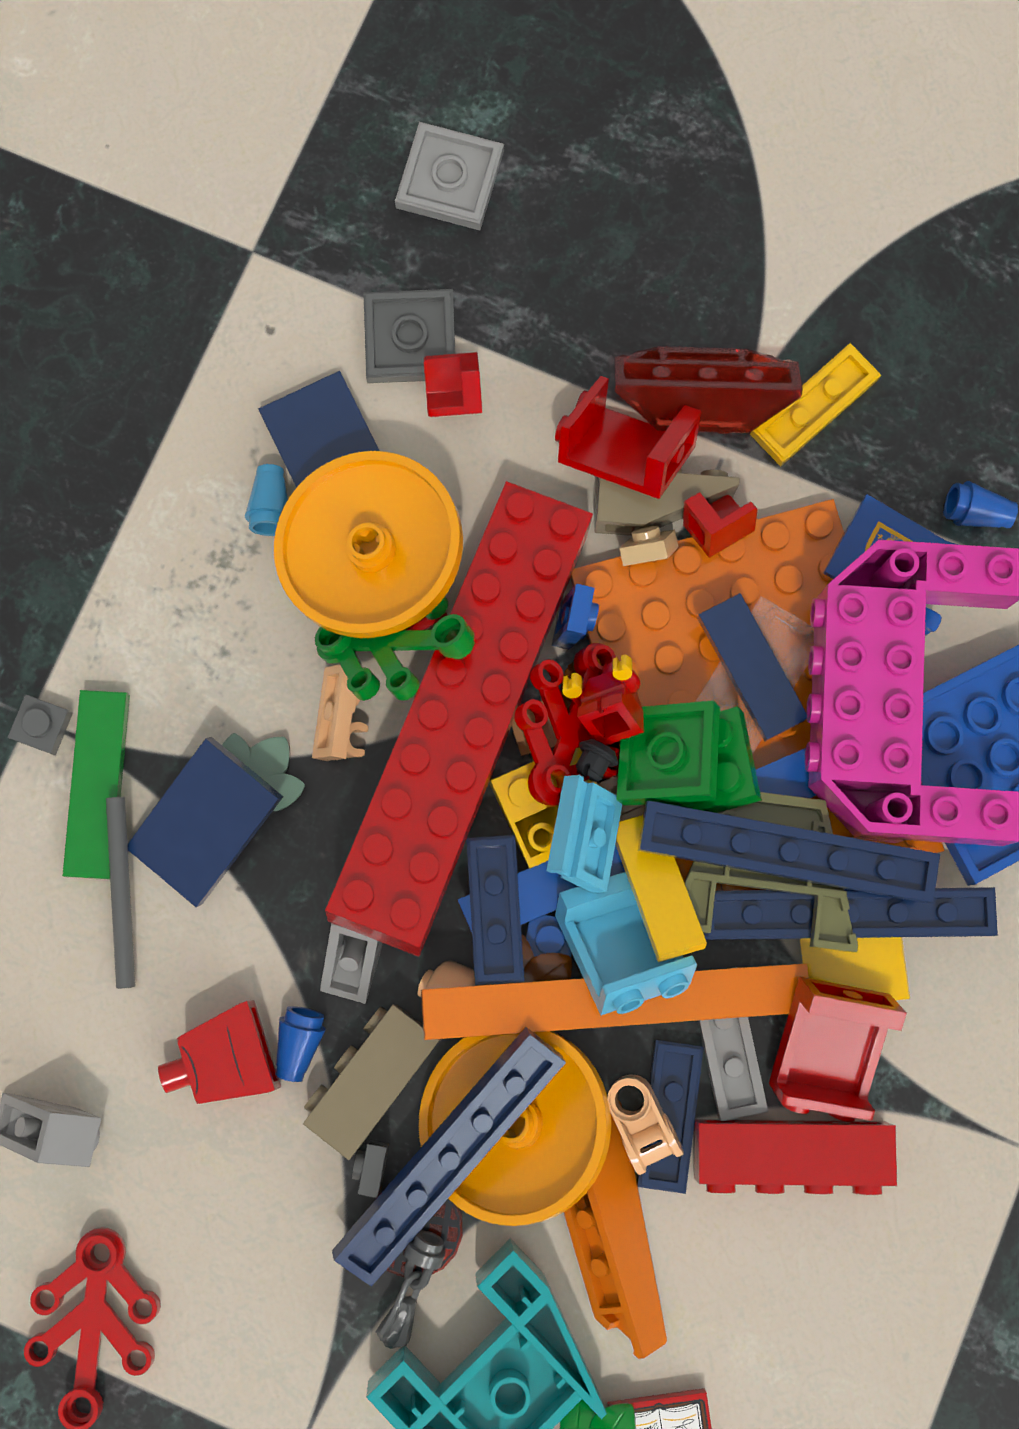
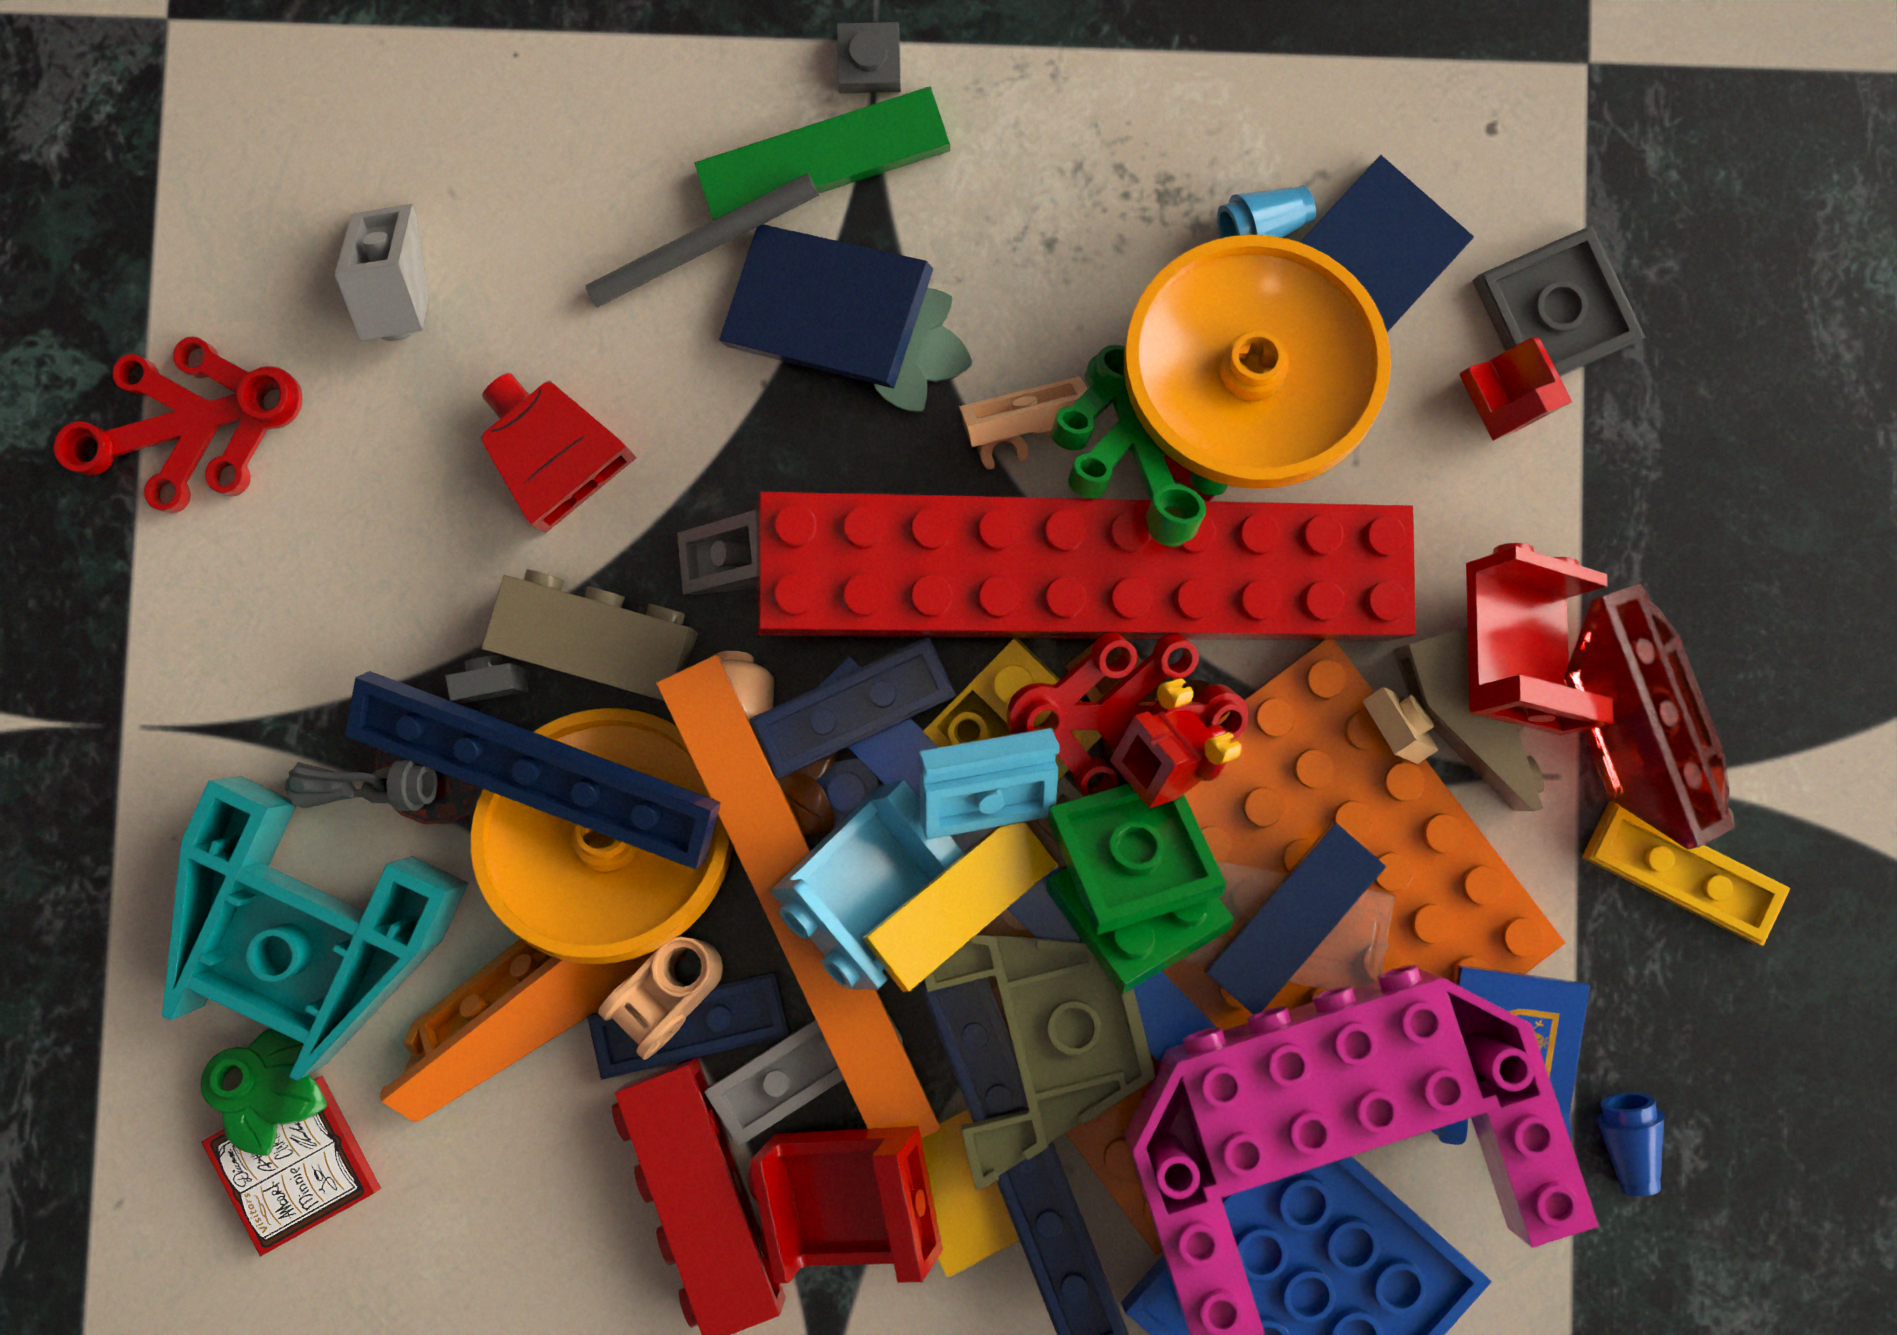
camera: 75 degrees right, 5 degrees up
blue cone [275,1006,326,1082] -> none
light grey tile [395,122,504,230] -> none
blue plate [551,583,599,650] -> none
black piece [575,739,618,782] -> none
dark blue plate [638,801,940,904] -> none
red panel [683,492,758,558] -> none

